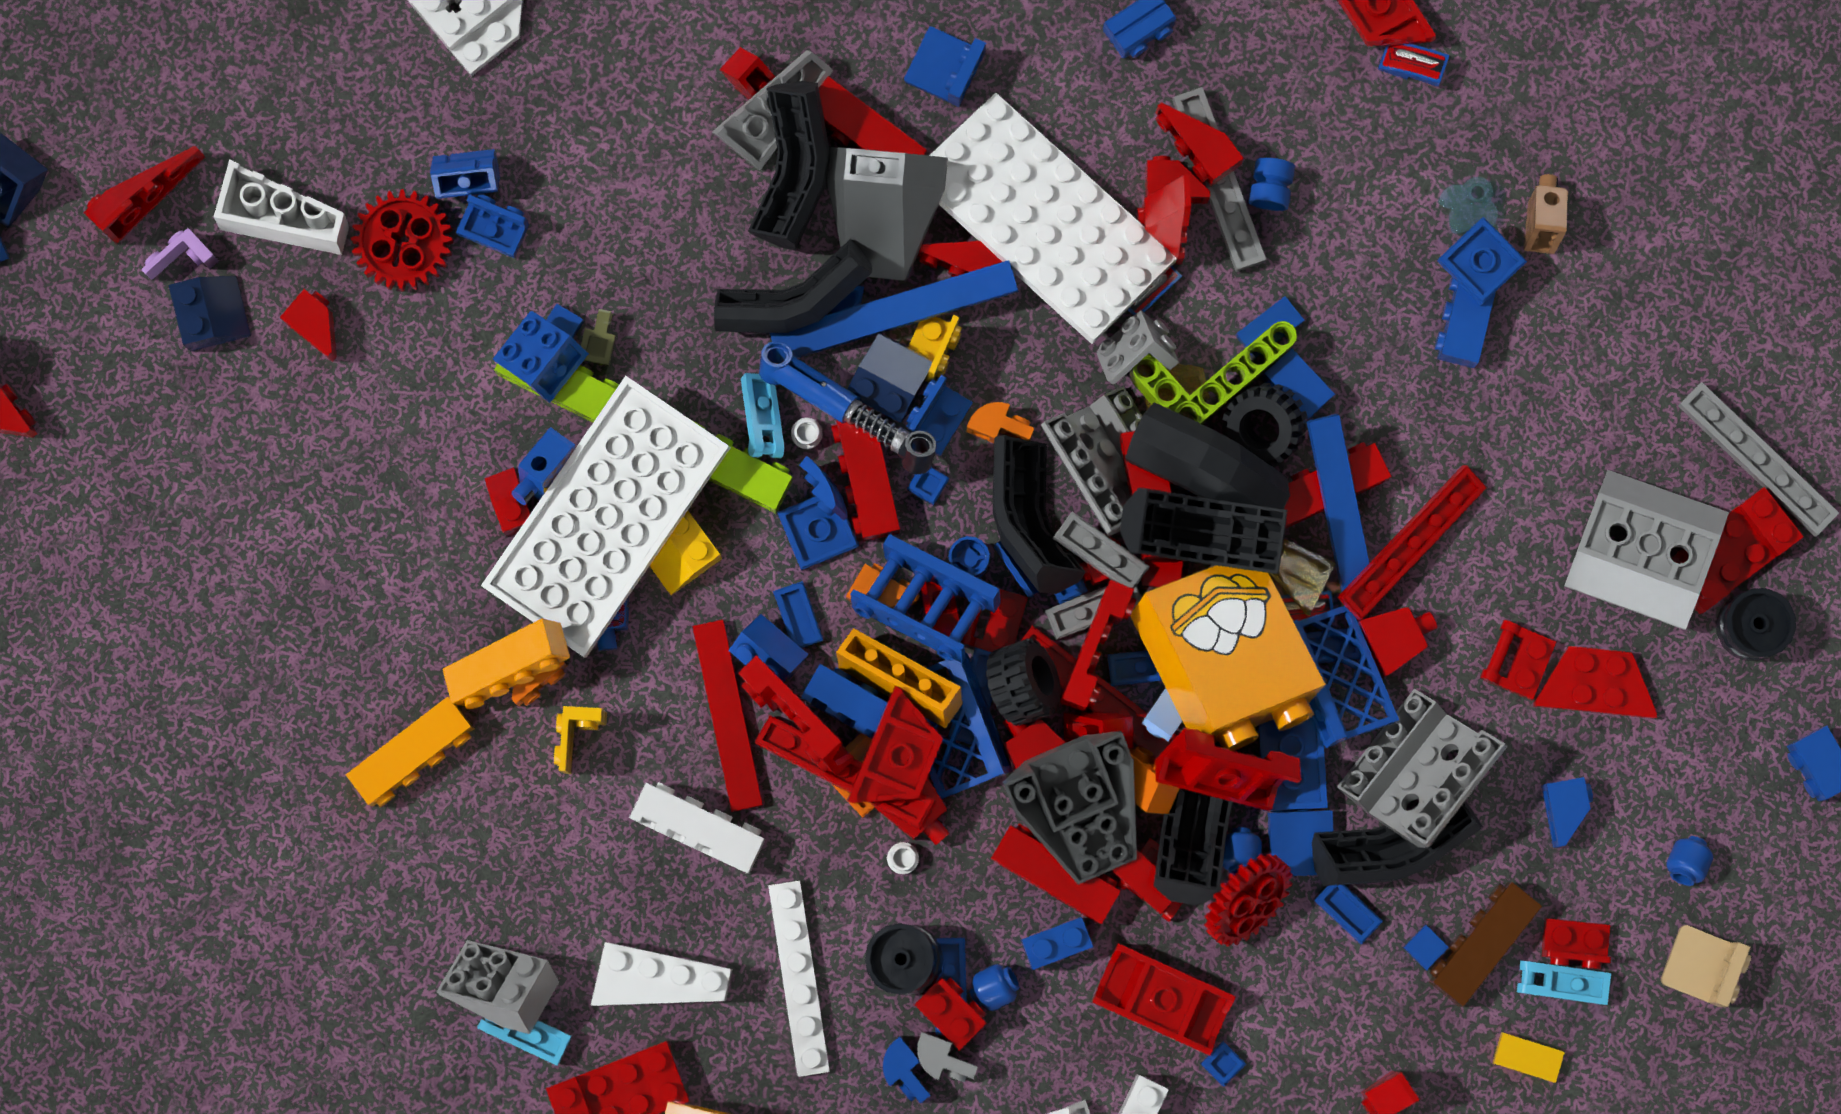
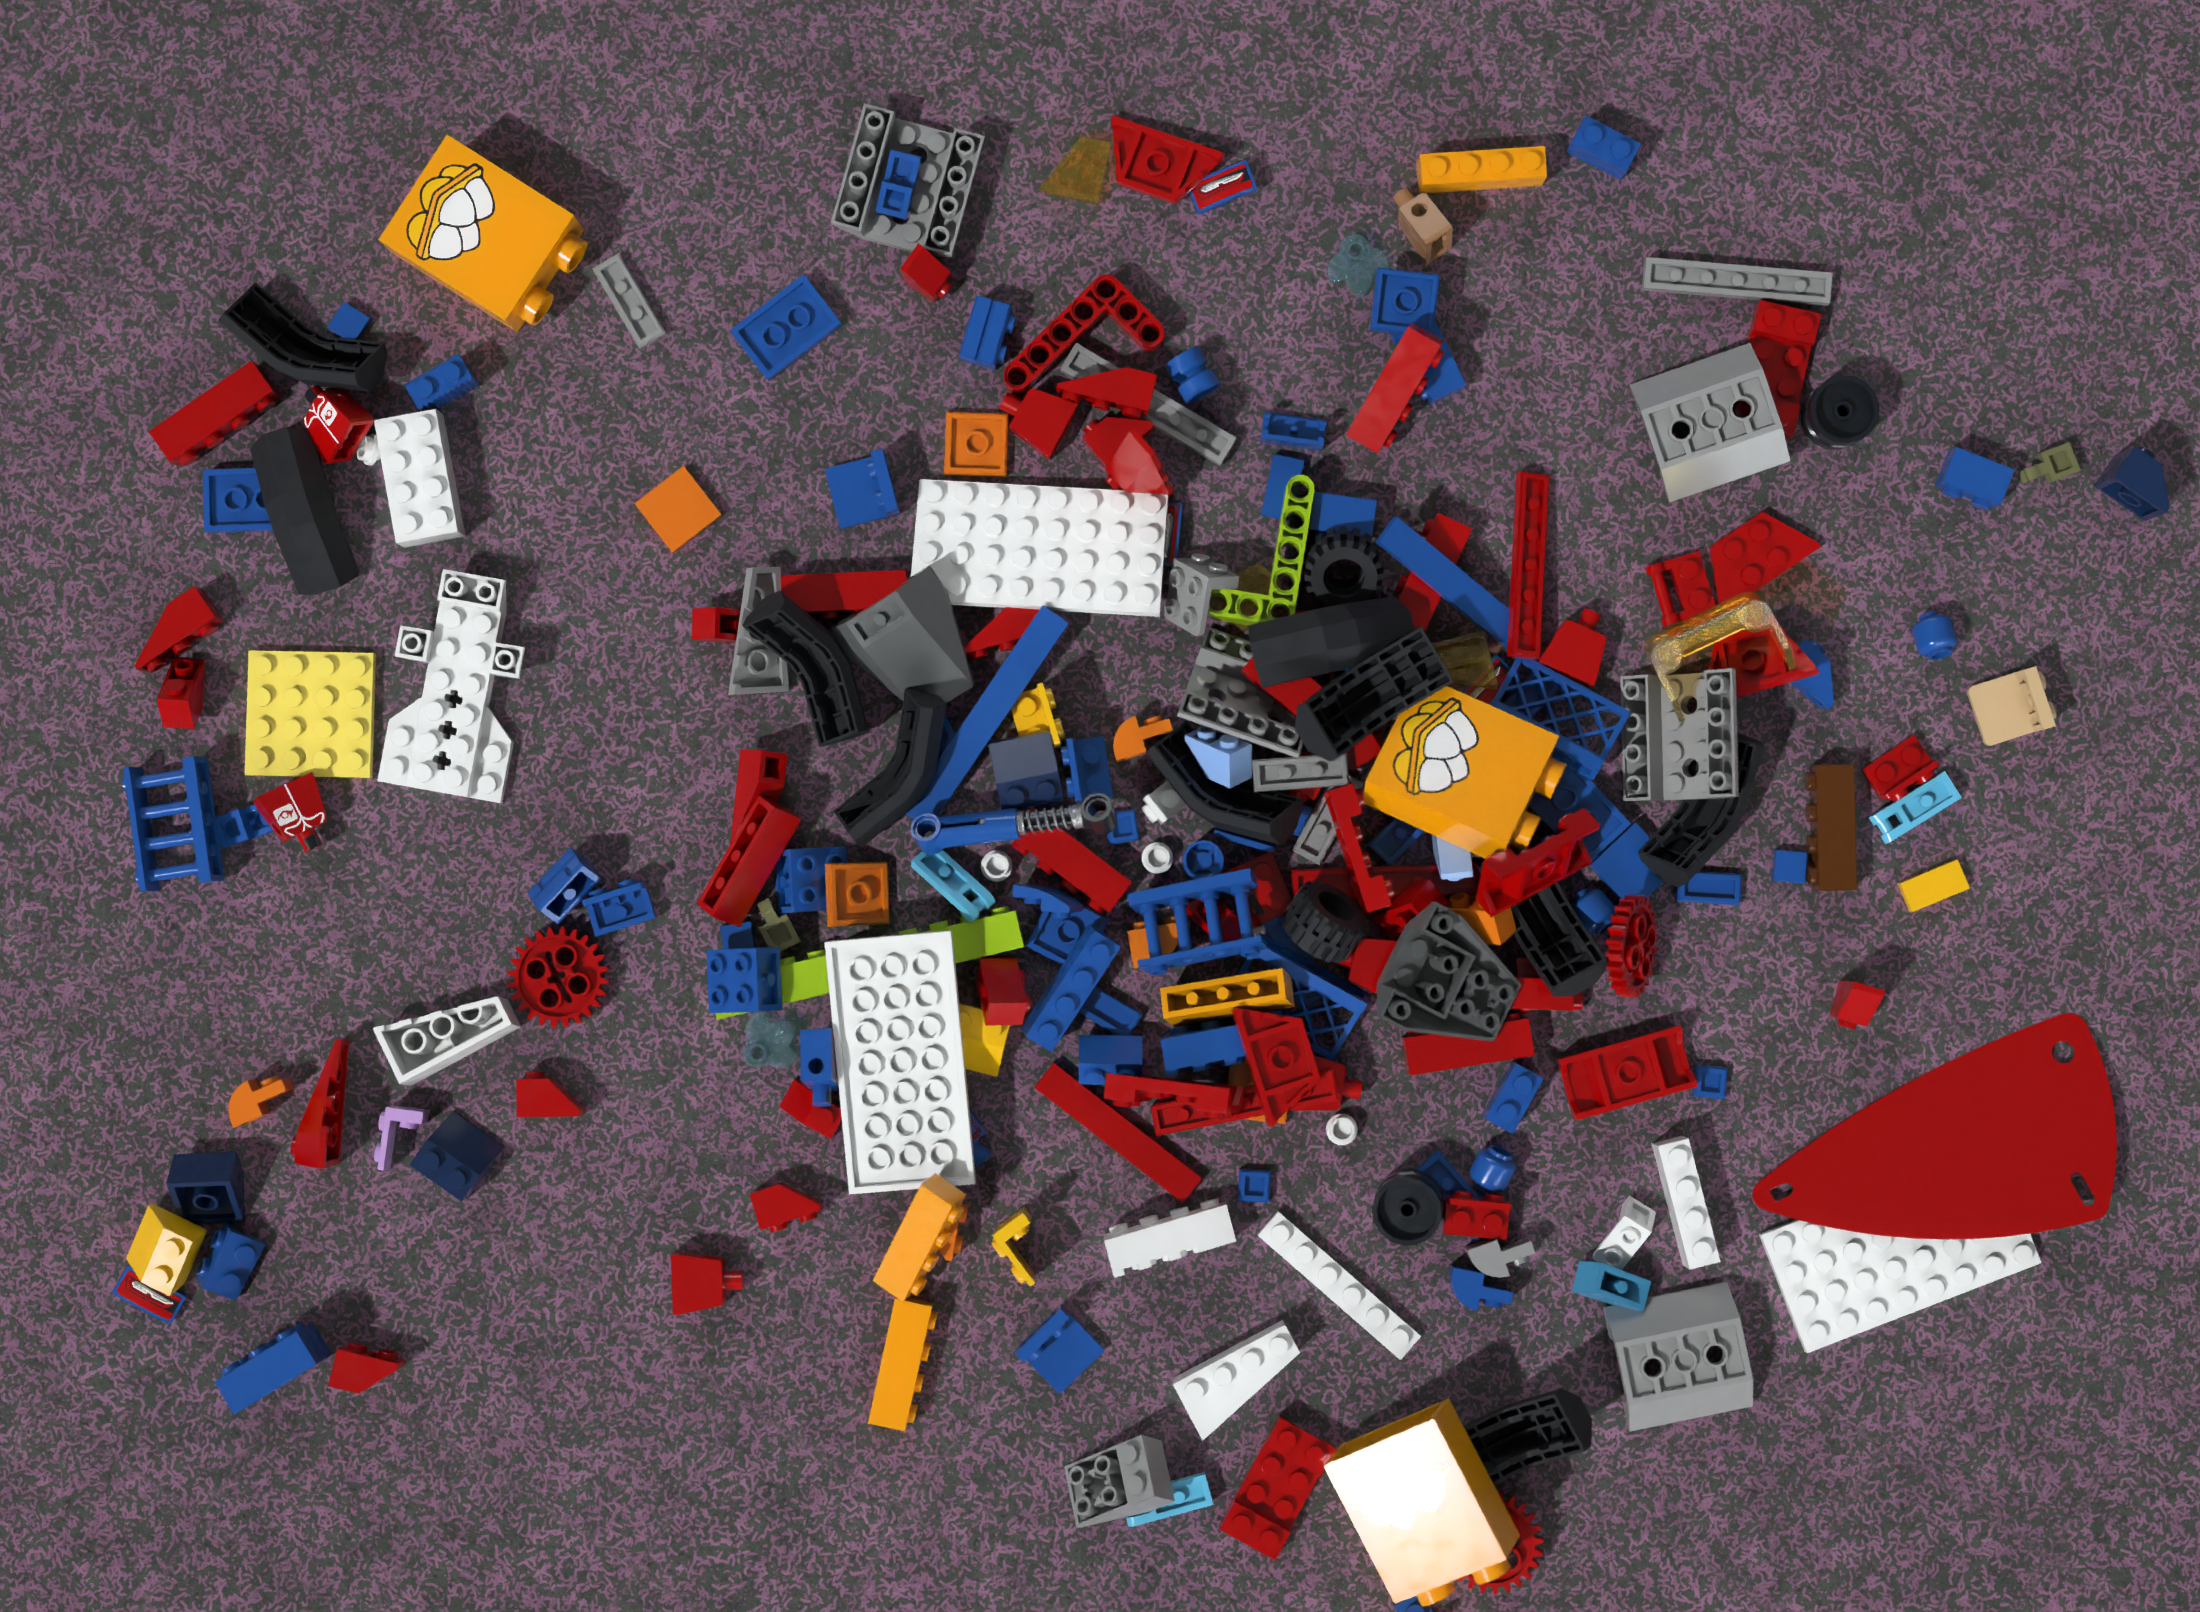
camera: 35 degrees left, 5 degrees up
none -> orange brick [228,1075,294,1128]
none -> red torso [671,1251,744,1315]
none -> red brick [696,795,801,927]
none -> red slope [730,749,787,843]
none -> clear light blue plate [742,1011,798,1069]
none -> red slope [749,1182,824,1233]
none -> blue bracket [775,847,847,914]
none -> orange tile [825,862,890,927]
none -> orange tile [944,412,1009,477]
none -> red brick [975,958,1031,1026]
none -> red torso [999,388,1078,461]
none -> red beam [1003,274,1164,395]
none -> blue bracket [1015,1304,1104,1393]
none -> blue brick [1021,924,1121,1052]
none -> white bracket [1142,781,1187,825]
none -> white plate [1142,842,1173,874]
none -> light blue slope [1185,725,1252,788]
none -> blue tile [1237,1169,1271,1203]
none -> blue hinge [1260,411,1327,451]
none -> red brick [1346,322,1445,454]
none -> light orange brick [1416,146,1547,194]
none -> blue brick [1566,115,1641,180]
none -> clear yellow windscreen [1644,592,1796,722]
none -> red wing [1707,621,1820,698]

